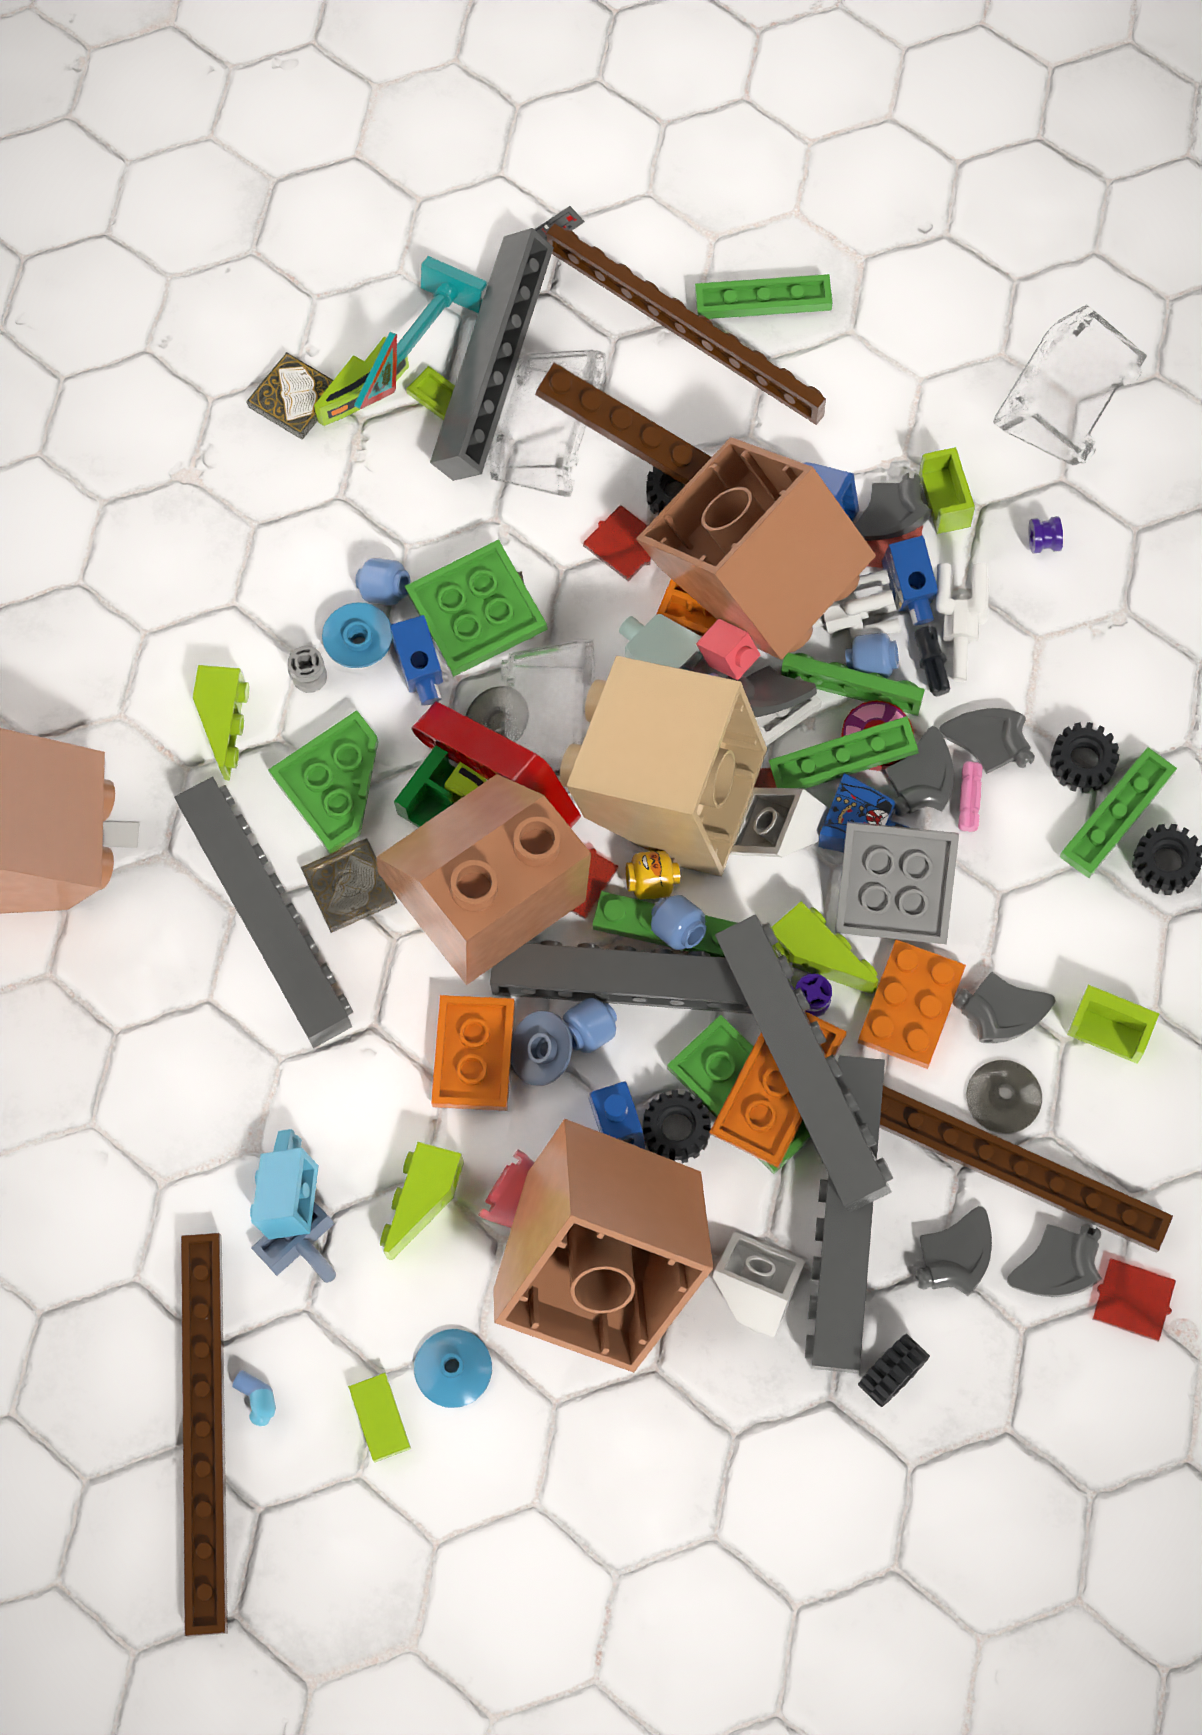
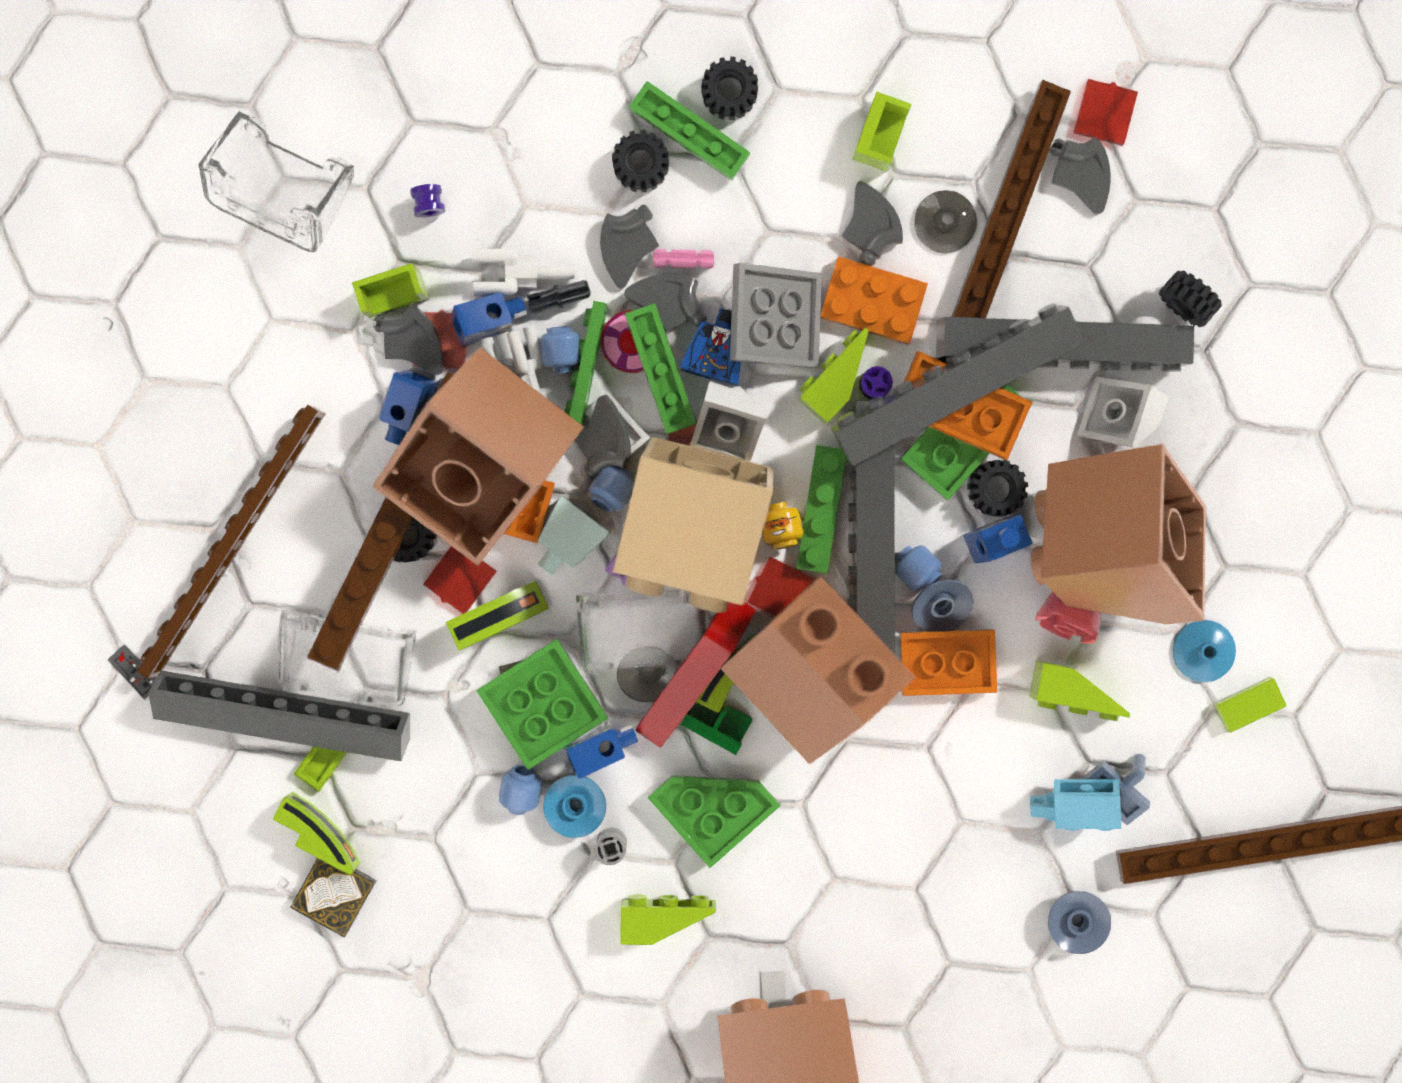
camera: 95 degrees left, 20 degrees up
dark grey brick [174,776,354,1049] -> none
medium azure arm [232,1370,276,1427] -> none
clear smoke tile [300,838,397,933] -> none
teal piece [354,256,487,409] -> none
medium blue head [651,895,706,950] -> none
bright green plate [695,274,833,319] -> none
coral brick [696,619,761,680] -> none
dark grey arm [915,1206,992,1296] -> none
none -> lime slope [445,580,549,651]
none -> sand blue dish [1048,891,1111,954]

